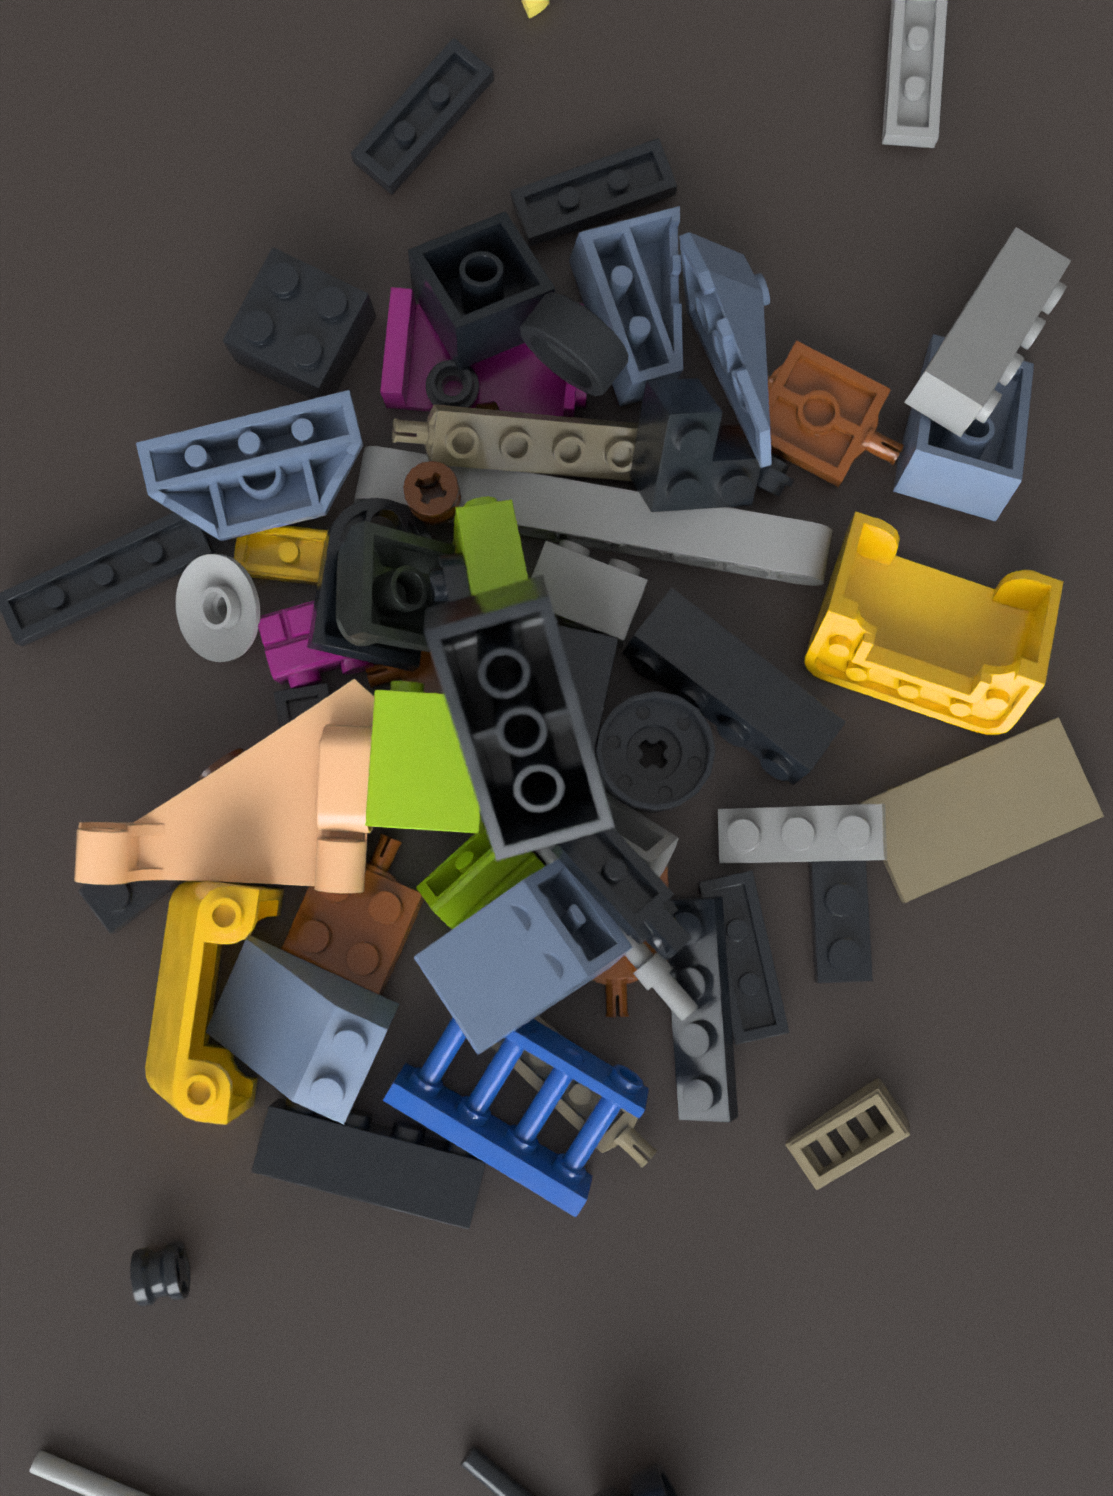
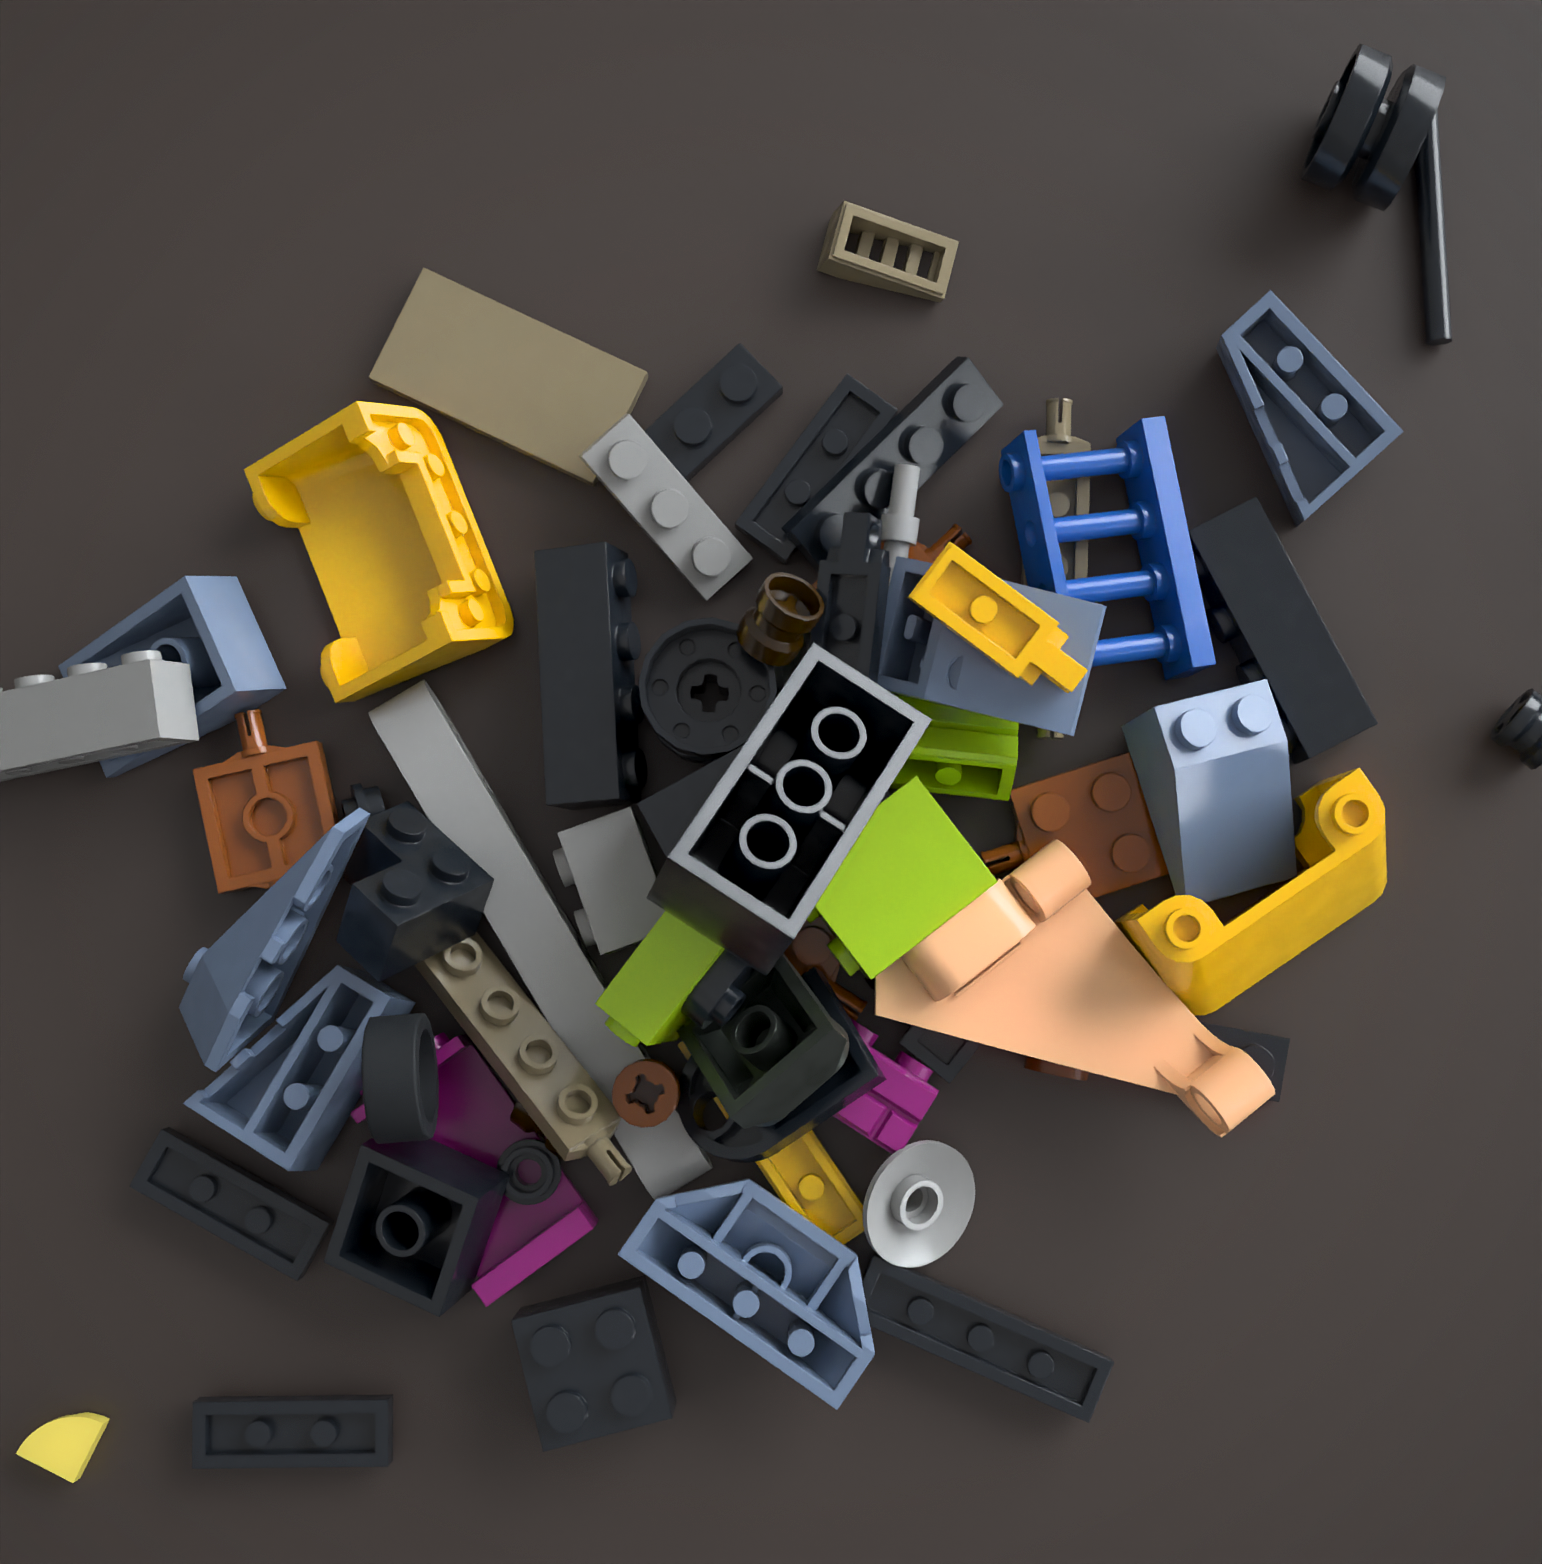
camera: 130 degrees left, 0 degrees up
none -> dark brown wheel [736,572,825,667]
none -> yellow hinge [907,541,1088,693]
none -> sand blue wedge [1216,290,1404,527]

